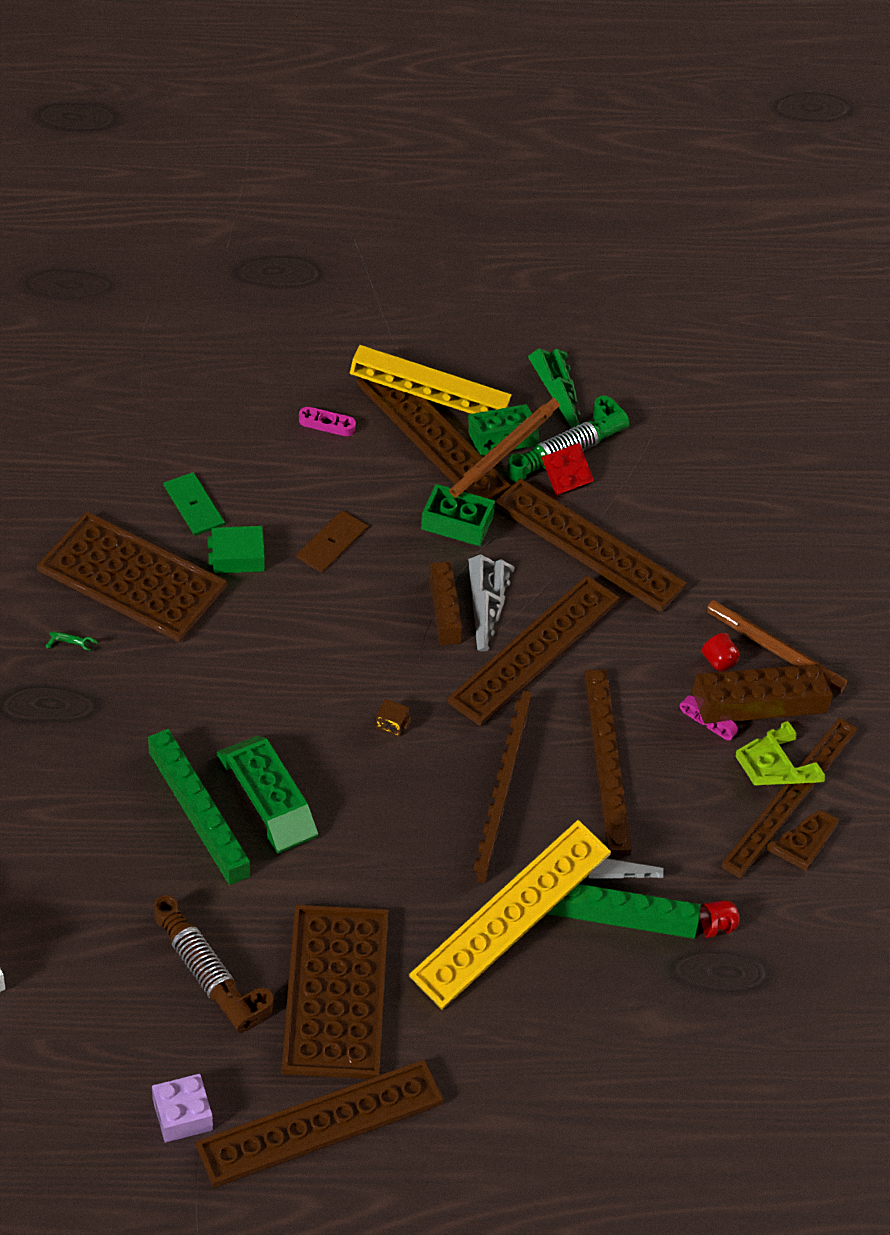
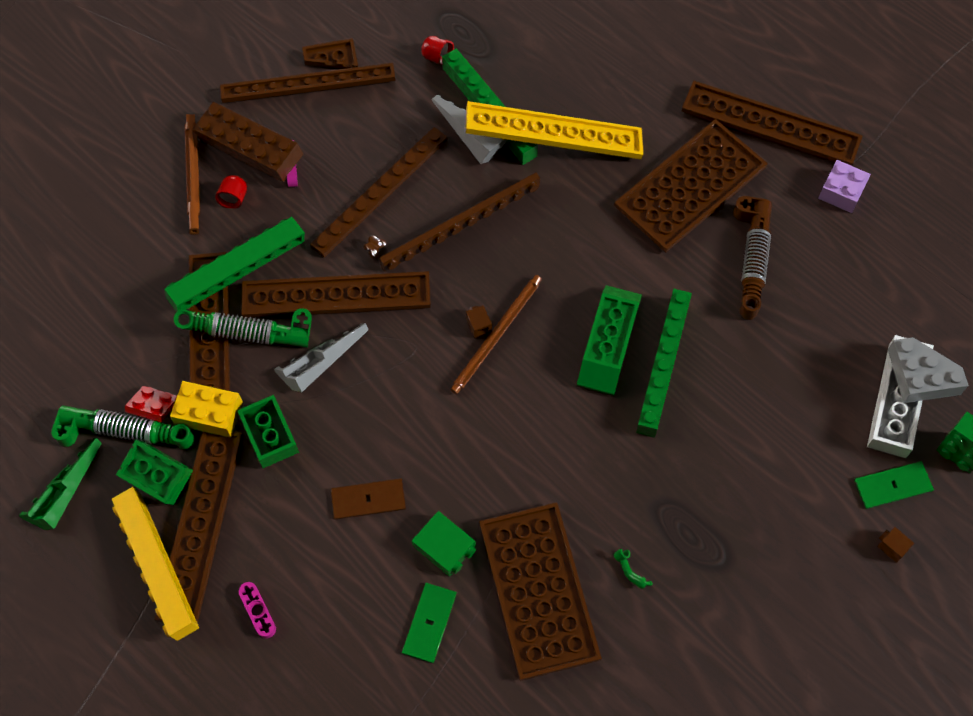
camera: 130 degrees left, 15 degrees up
reddish brown brick [429,562,462,645] -> none
dark orange piece [449,398,560,498] -> none
lime wing [736,721,825,785] -> none
none -> green brick [164,217,305,312]
none -> yellow brick [170,381,243,438]
none -> green piece [174,308,312,348]
none -> reddish brown piece [364,235,386,259]
none -> dark orange piece [450,275,542,394]

